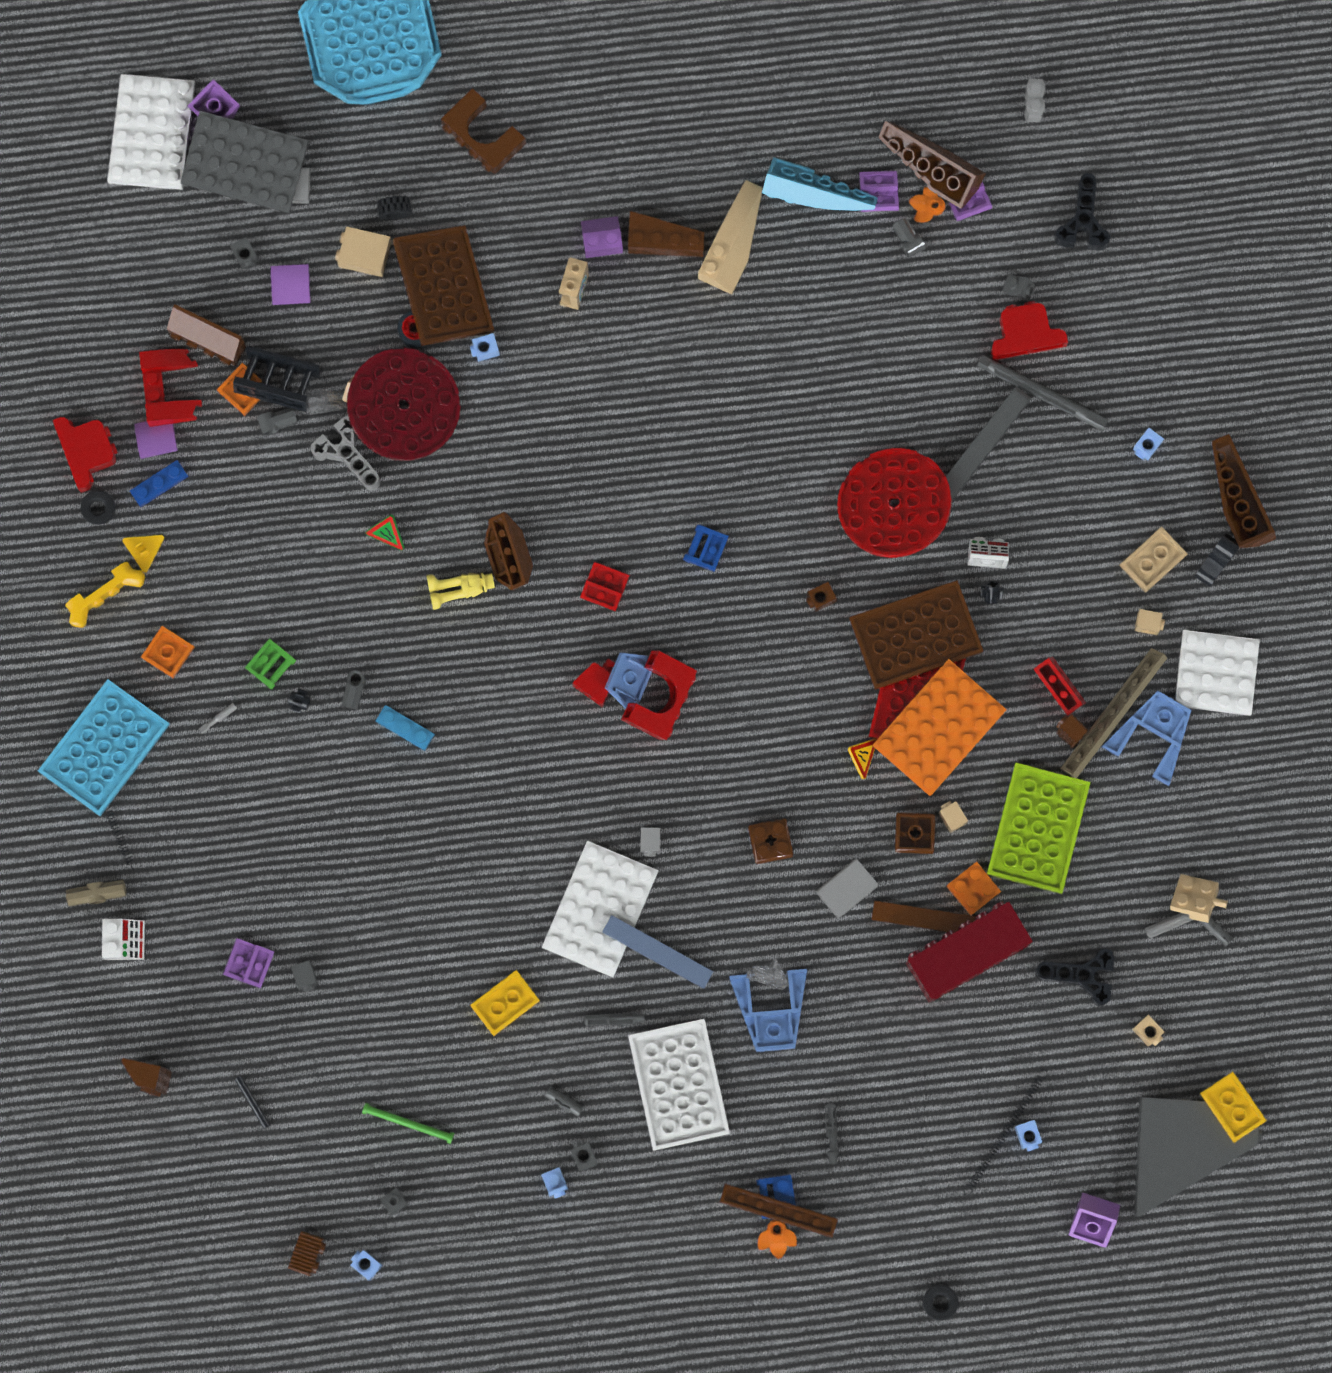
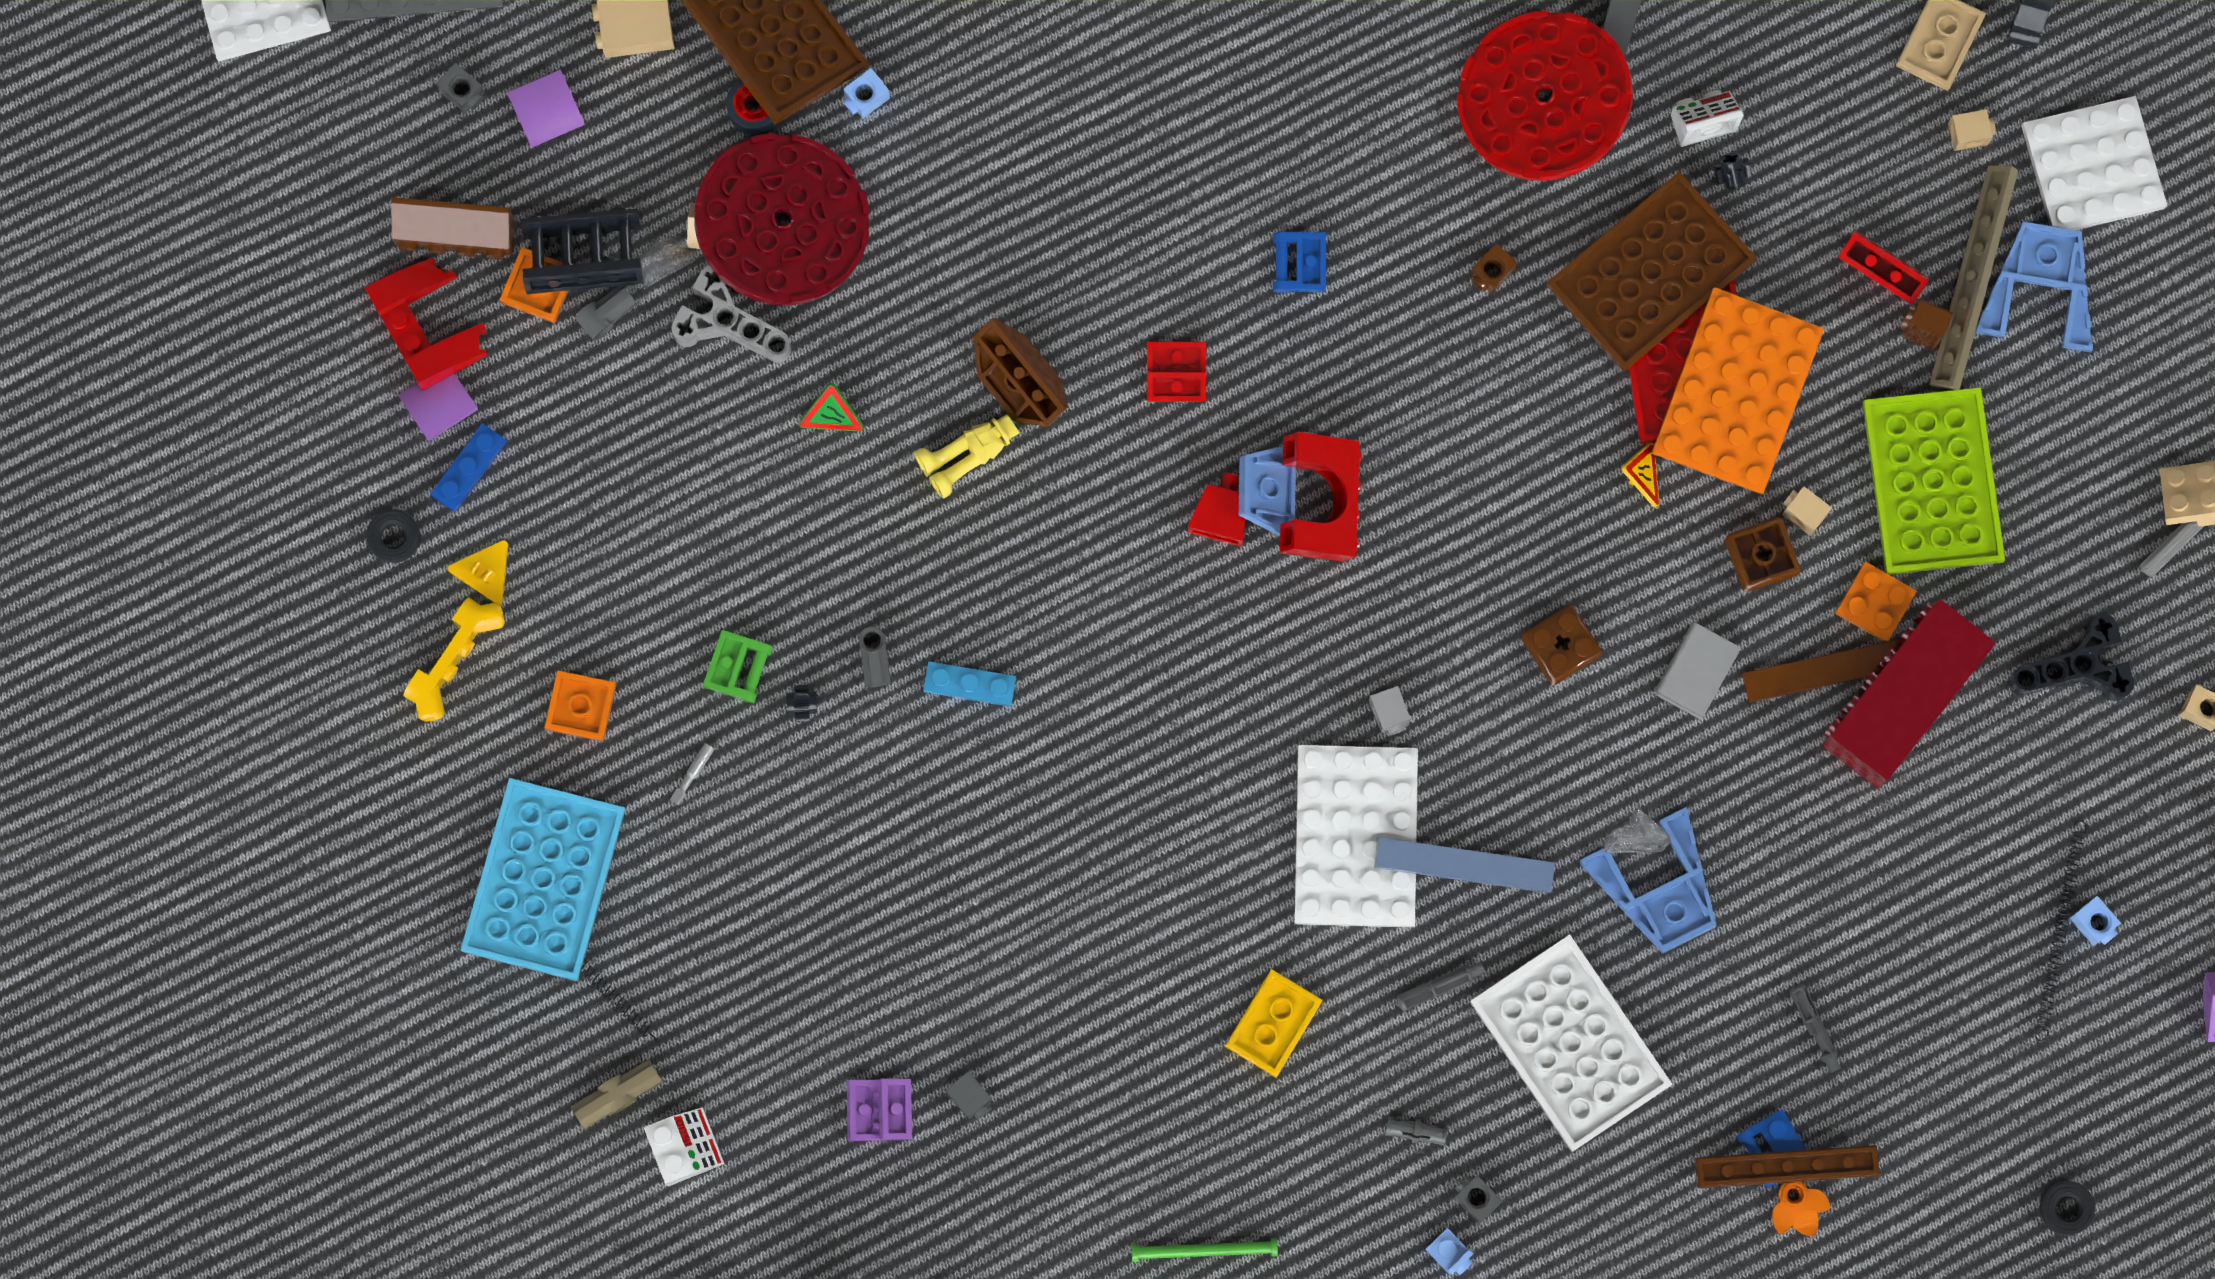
camera: 25 degrees left, 0 degrees up
red brick [52,417,118,493] -> none

